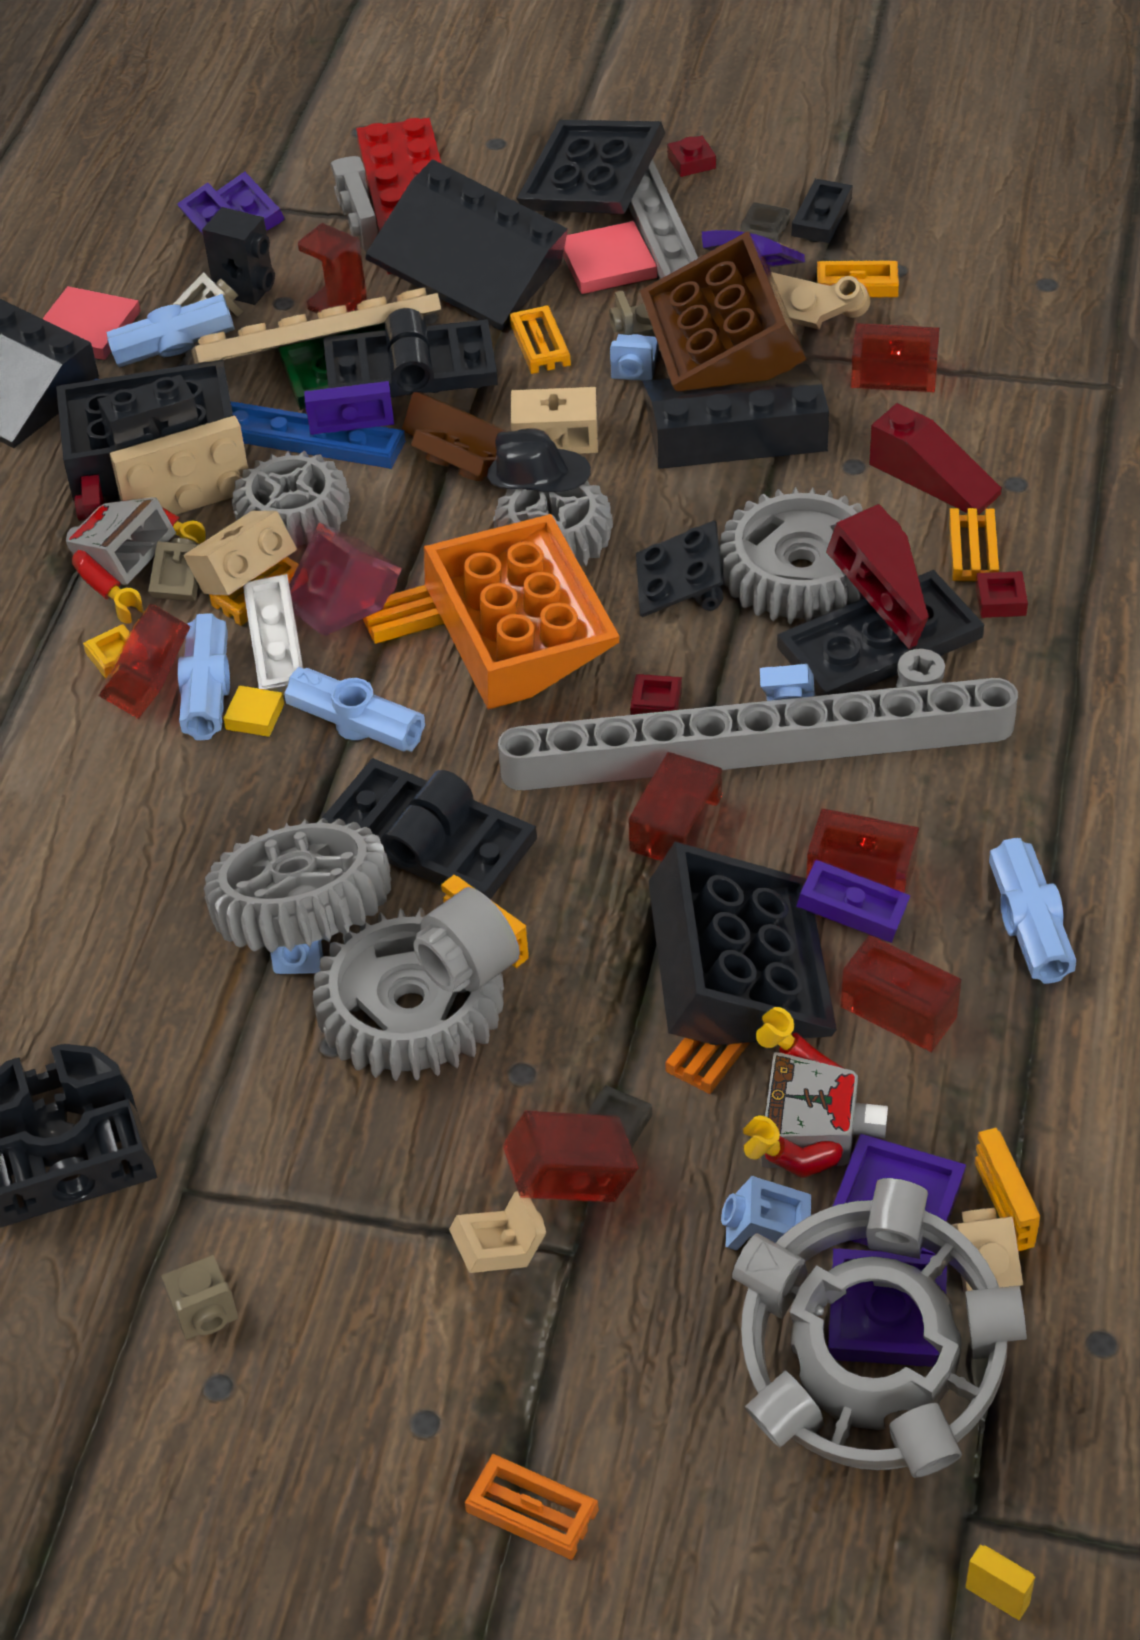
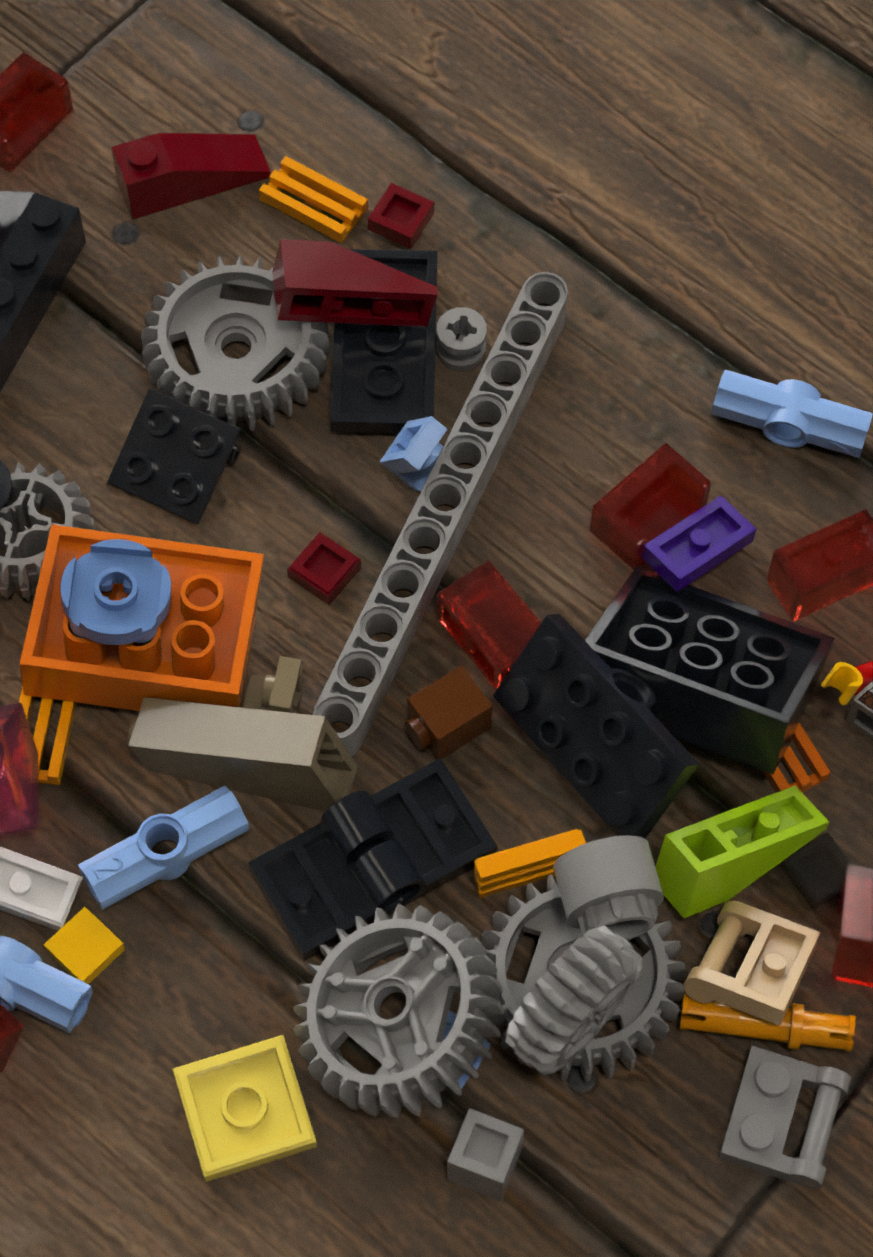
camera: 65 degrees left, 15 degrees up
none -> medium blue plate [60,539,172,645]
none -> dark tan slope [128,697,358,812]
none -> light yellow tile [173,1035,317,1182]
none -> dark tan bracket [243,656,304,713]
none -> reddish brown brick [405,665,493,760]
none -> light grey panel [447,1108,524,1202]
none -> black plate [493,614,699,839]
none -> light grey gear [505,925,643,1075]
none -> lime slope [655,785,829,918]
none -> light orange pin [680,993,856,1052]
none -> tan plate [684,901,820,1026]
none -> light grey plate [719,1046,851,1188]

